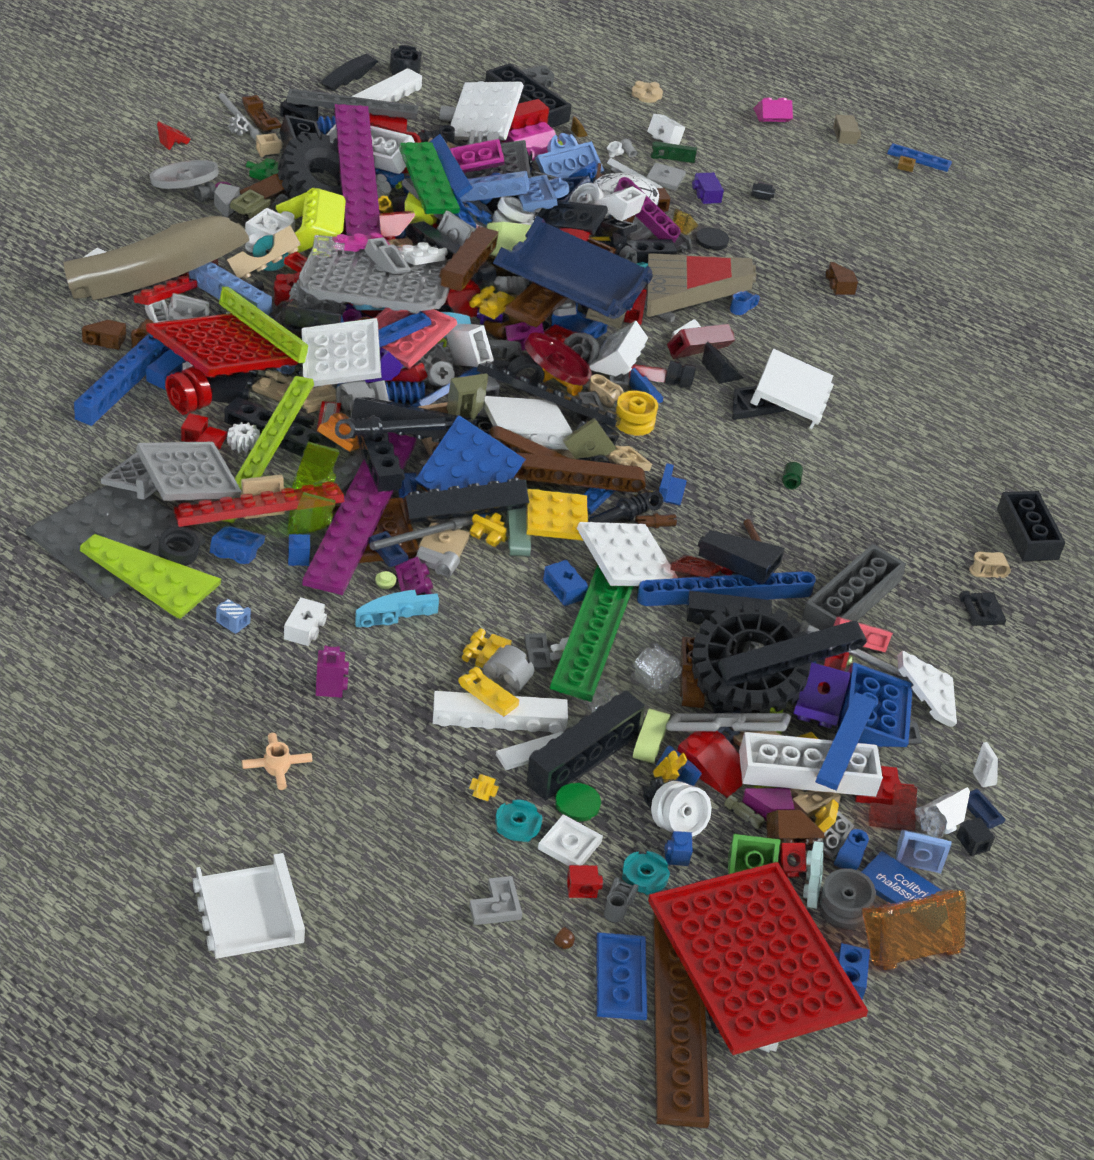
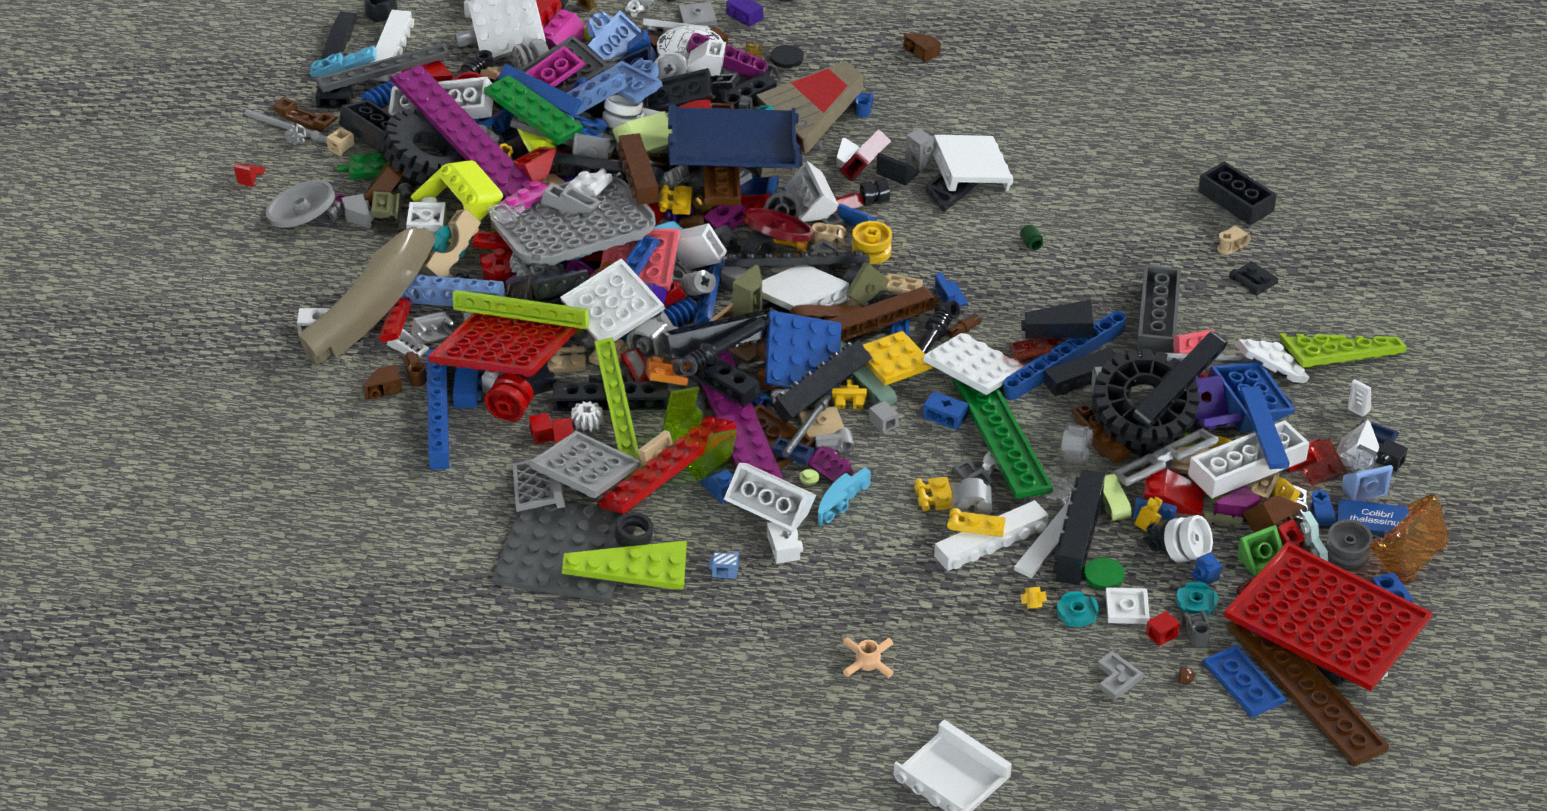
camera: 25 degrees left, 0 degrees up
blue plate [209,525,265,564] -> none
magenta brick [316,645,349,698] -> none
reddish brown bar [743,519,762,542] -> none
none -> medium azure slope [310,45,377,77]
none -> white slope [724,463,816,532]
none -> light grey brick [869,401,899,434]
none -> light grey brick [905,128,934,171]
none -> lime wing [1279,333,1406,368]

